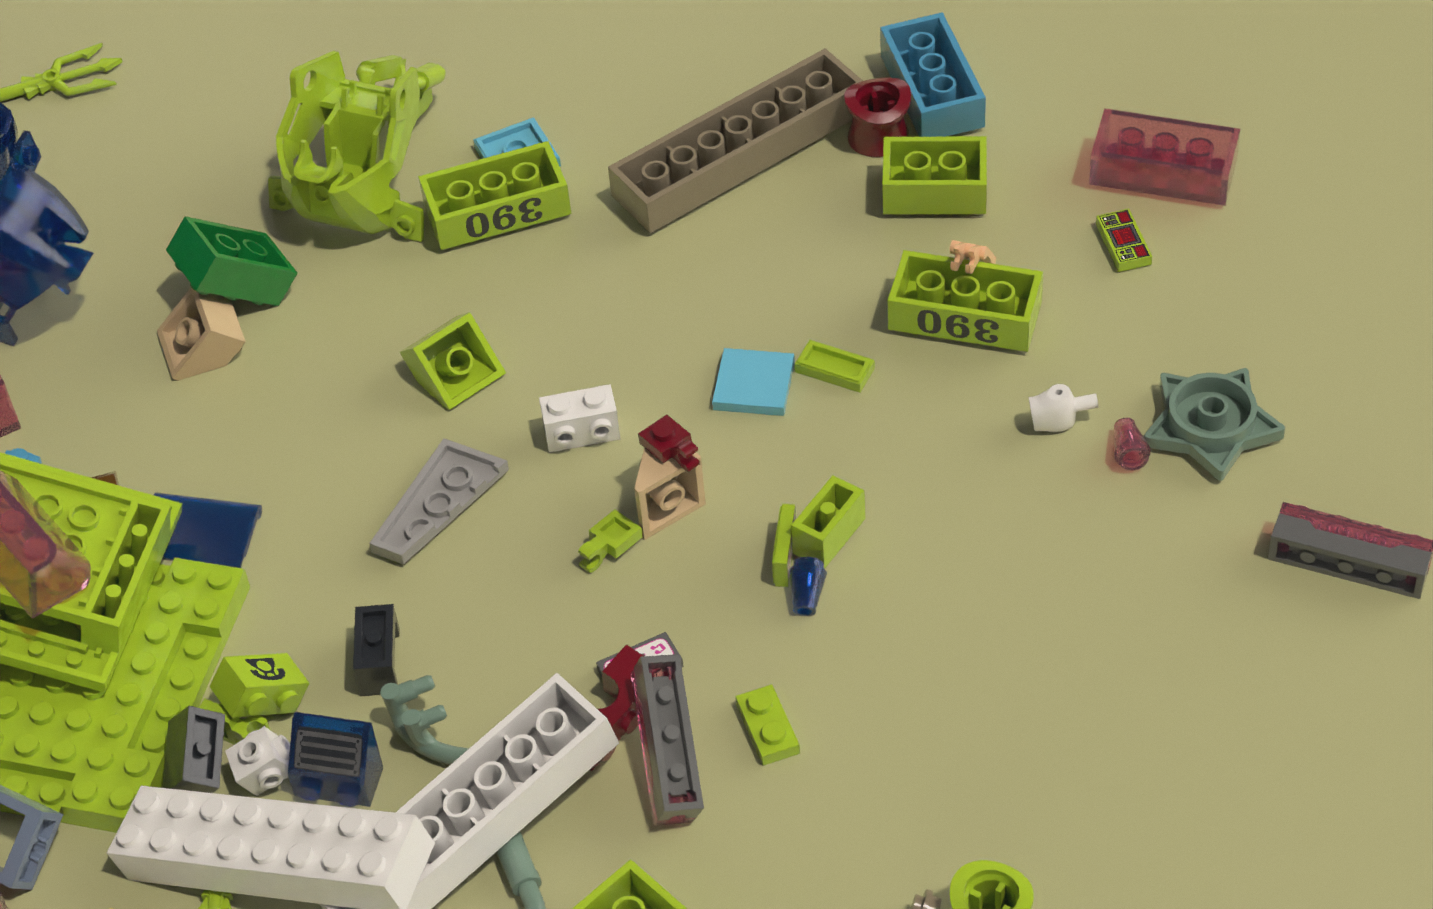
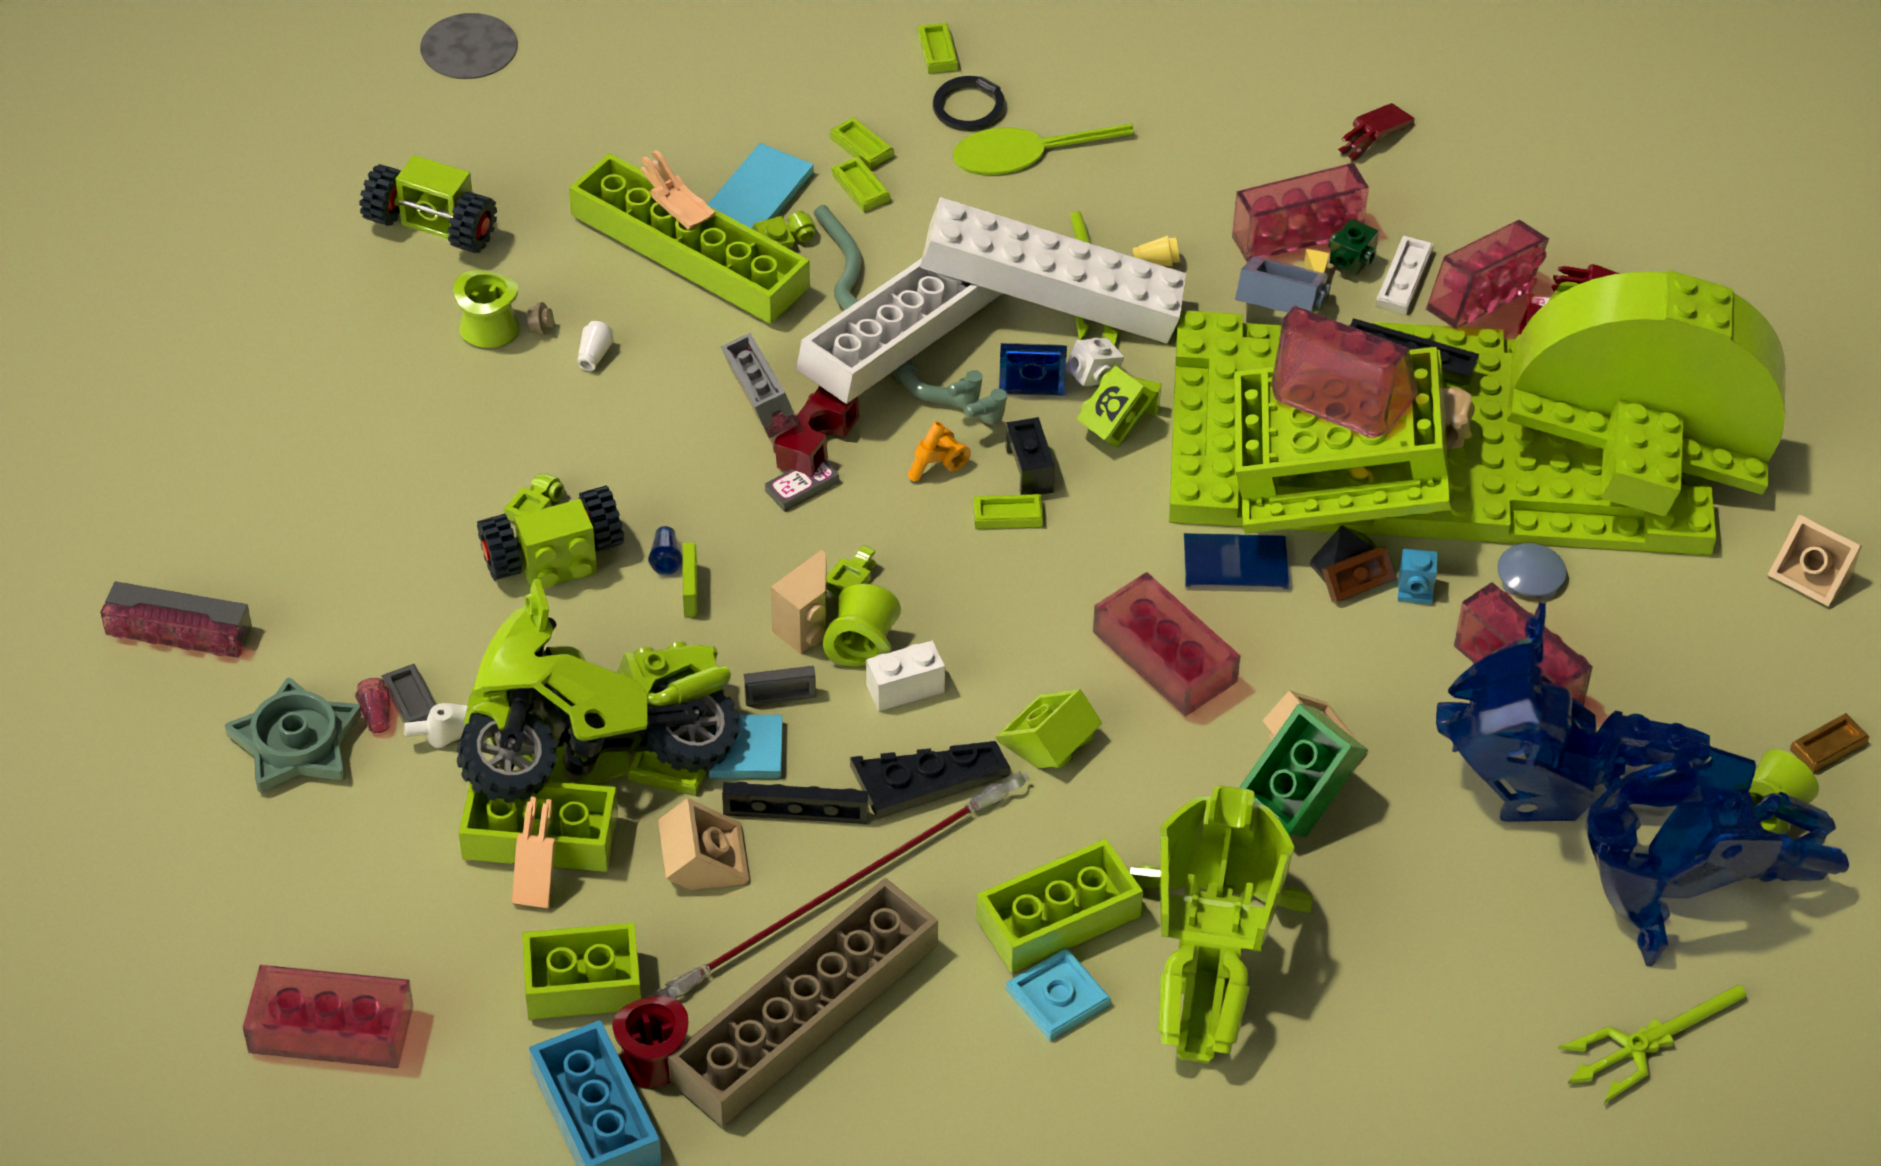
camera: 165 degrees right, 0 degrees up
black panel [162,706,225,793] -> none
light grey wing [369,438,509,564] -> none
dark red plate [638,414,700,472] -> none
lime plate [735,684,800,766] -> none
lime brick [791,475,866,569] -> none
tile [1096,208,1152,272] -> none
none -> dark grey tile [381,664,436,724]
none -> piece [457,579,740,803]
none -> brick [477,485,624,588]
none -> lime plate [503,473,564,522]
none -> white cone [576,321,614,371]
none -> piece [647,770,1030,998]
none -> tan slope [658,798,749,891]
none -> black plate [722,782,868,824]
none -> dark grey tile [744,665,816,705]
none -> lime hat [823,584,901,667]
none -> black wing [850,741,1010,819]
none -> light orange piece [907,421,971,482]
none -> lime tile [973,494,1043,529]
none -> clear pink brick [1093,572,1241,717]

